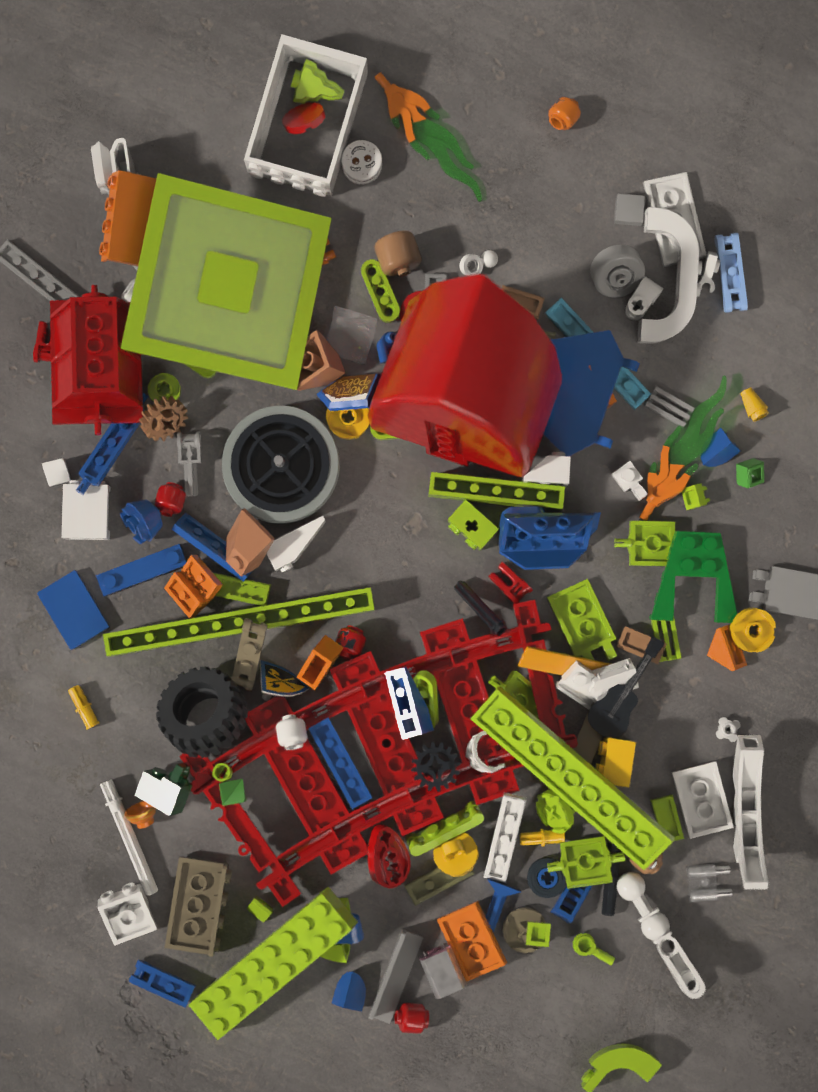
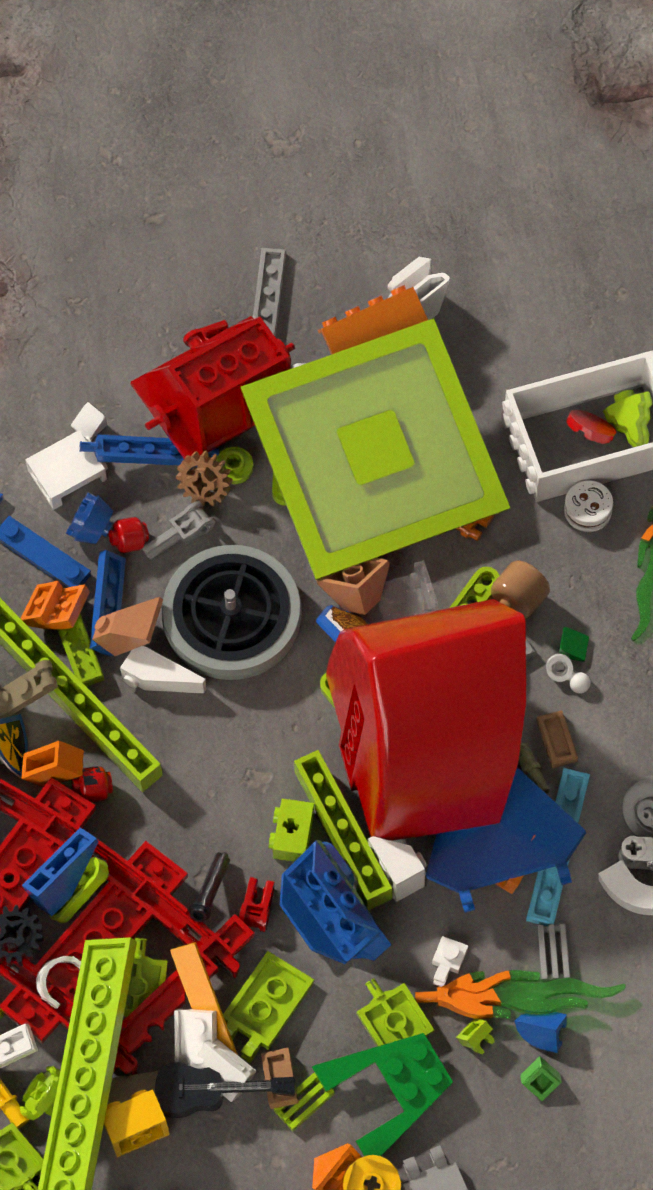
camera: 60 degrees right, 20 degrees down
yellow plate [326,408,369,440] -> none
yellow cone [740,387,769,422] -> none
none -> green slope [559,627,589,662]

